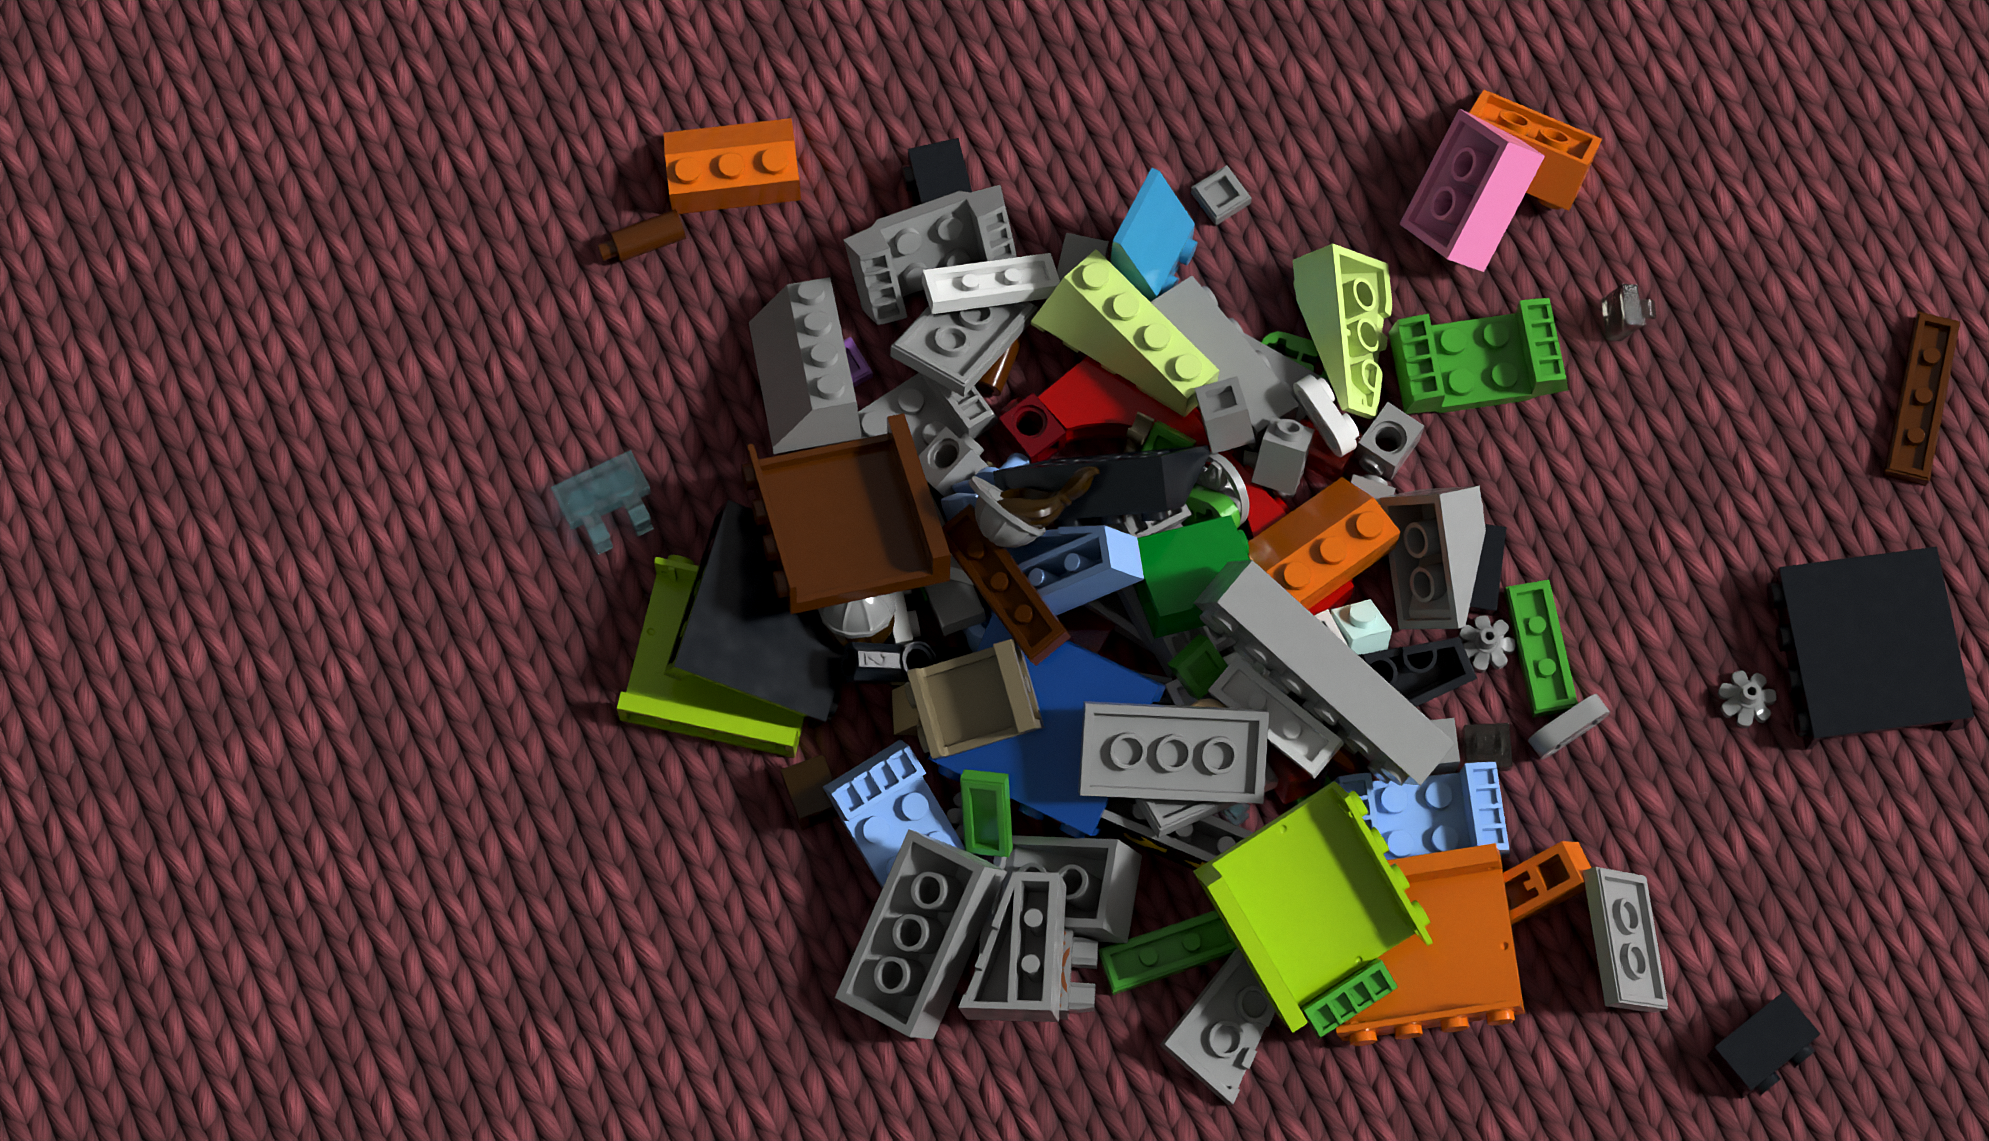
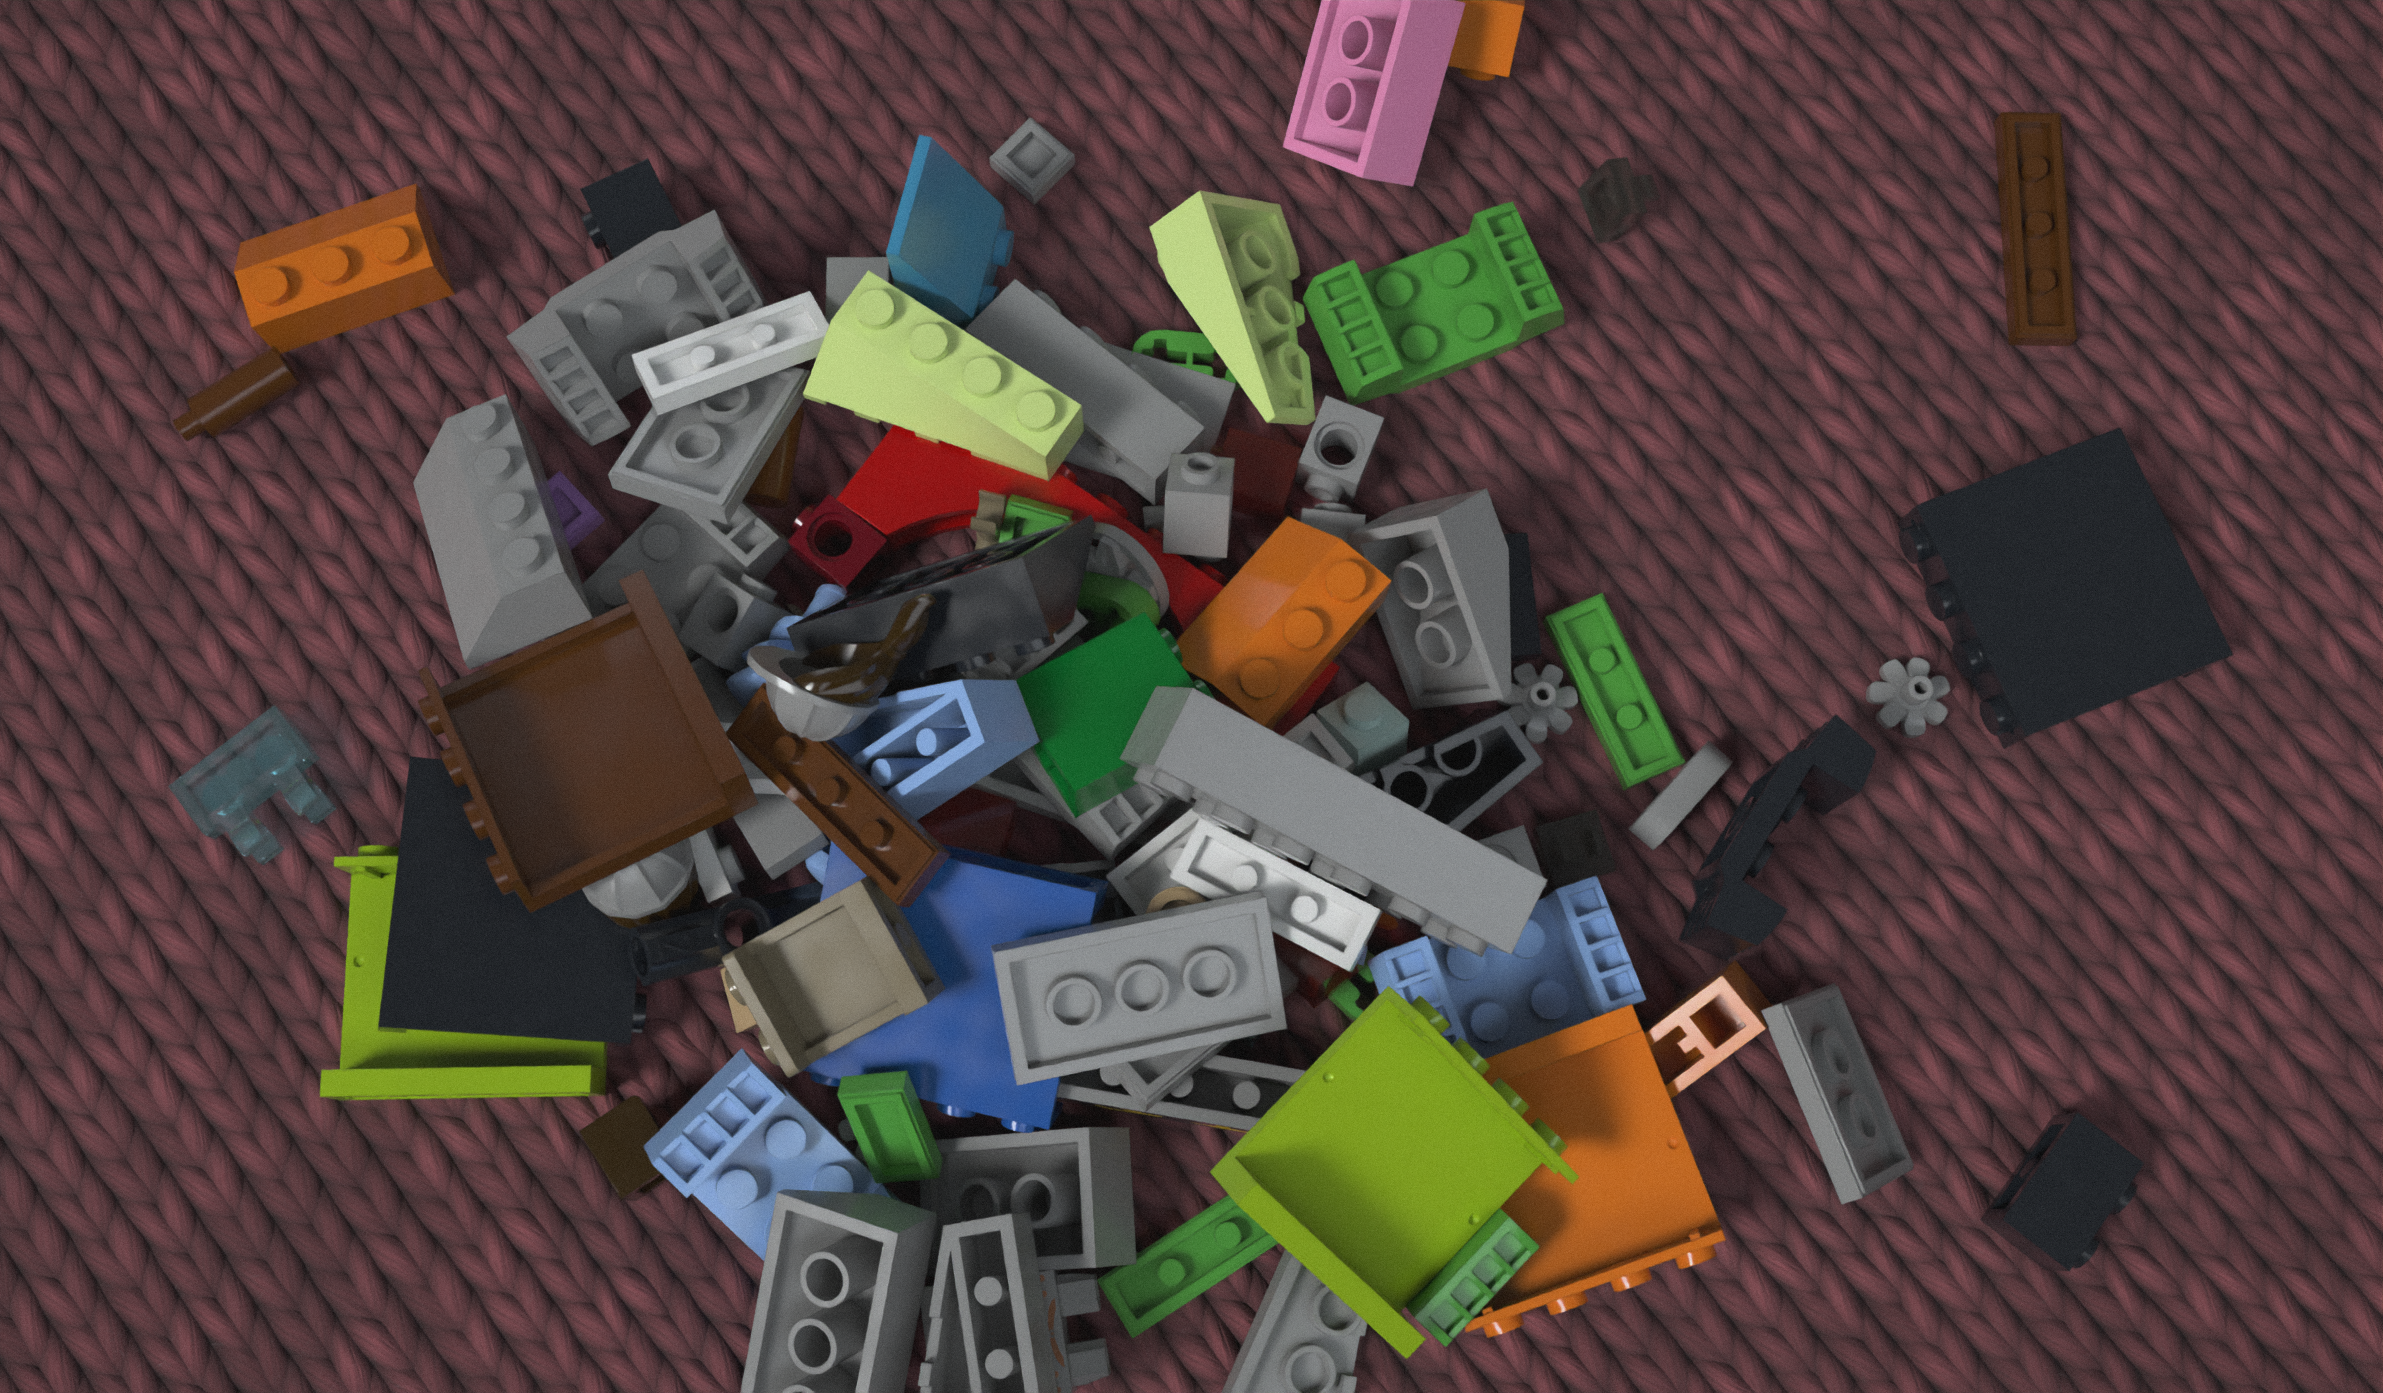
camera: 15 degrees left, 5 degrees up
bright green plate [1167,634,1228,700] -> none
light grey brick [1194,376,1255,454] -> none
white plate [1293,374,1359,457] -> none
none -> black plate [1678,714,1877,960]

